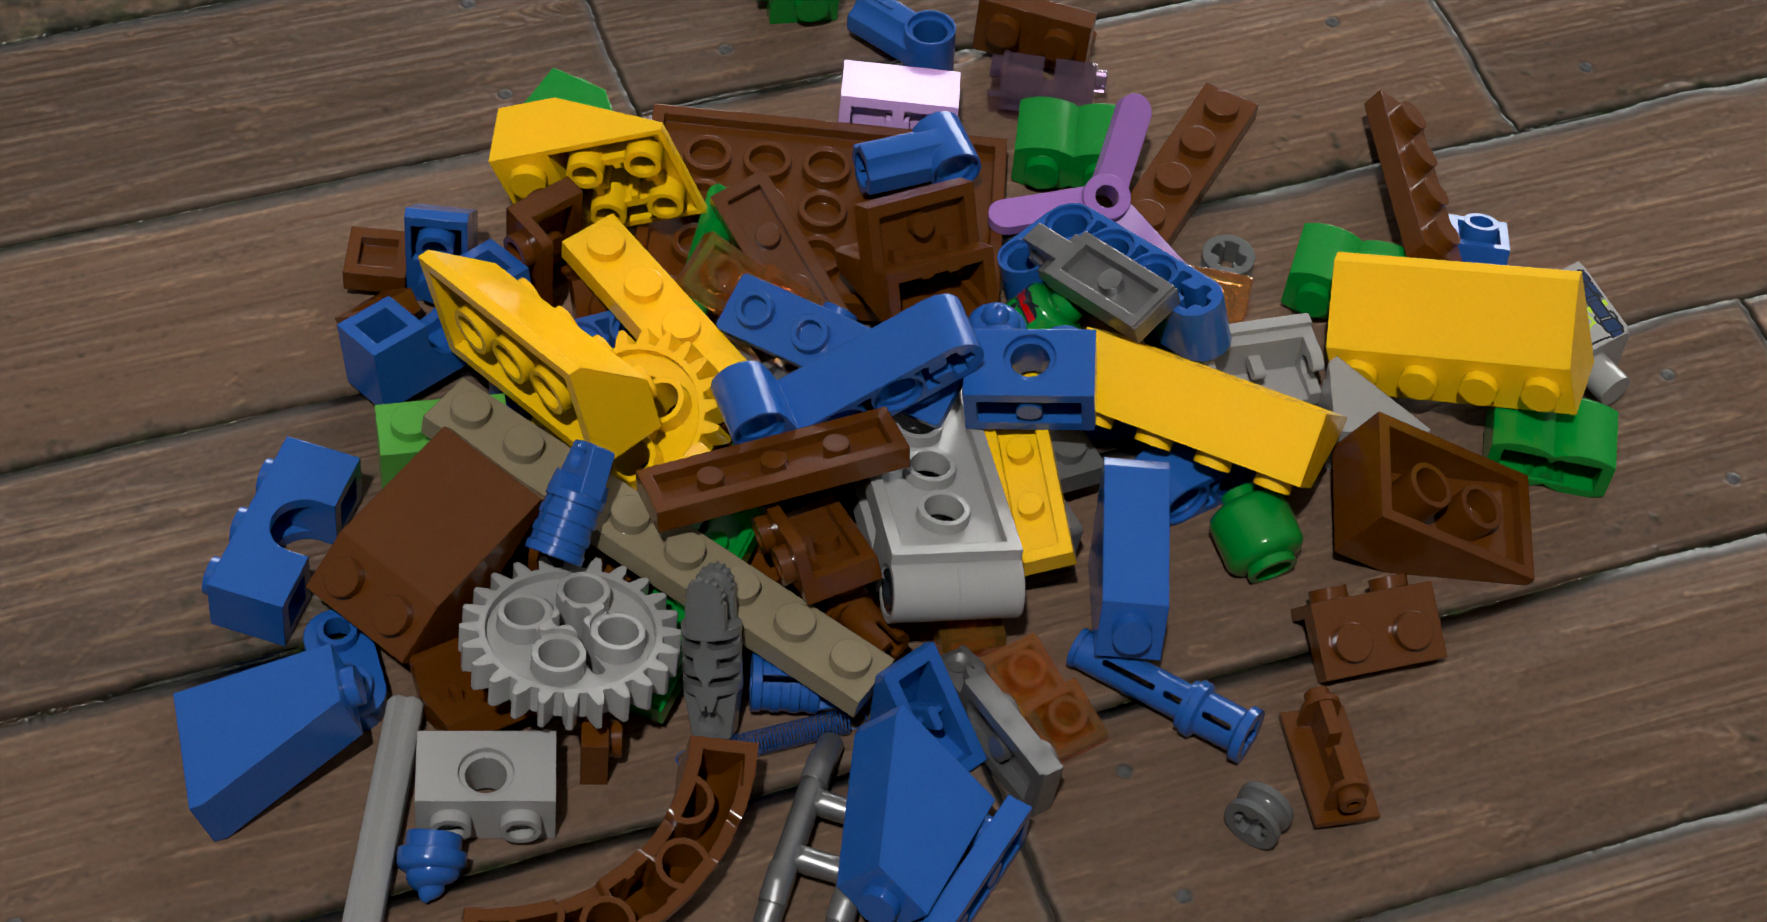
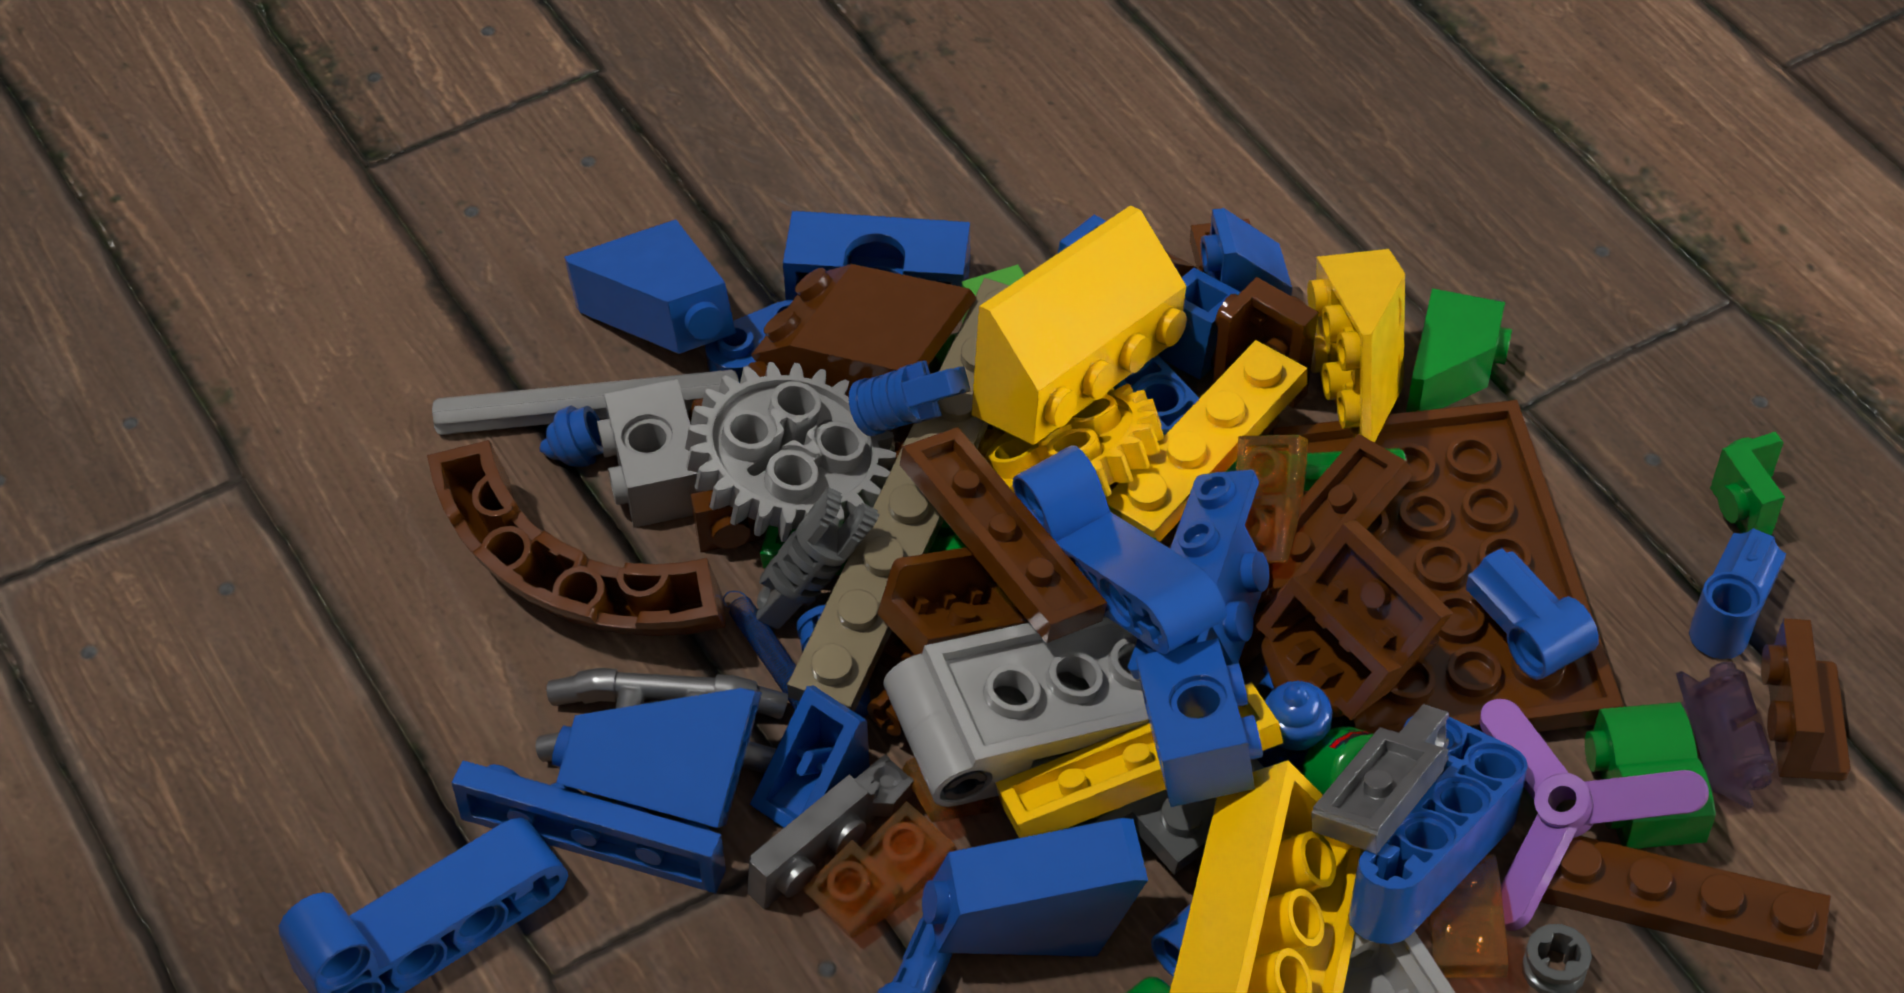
camera: 85 degrees right, 0 degrees up
hinge [838,60,961,129] -> none

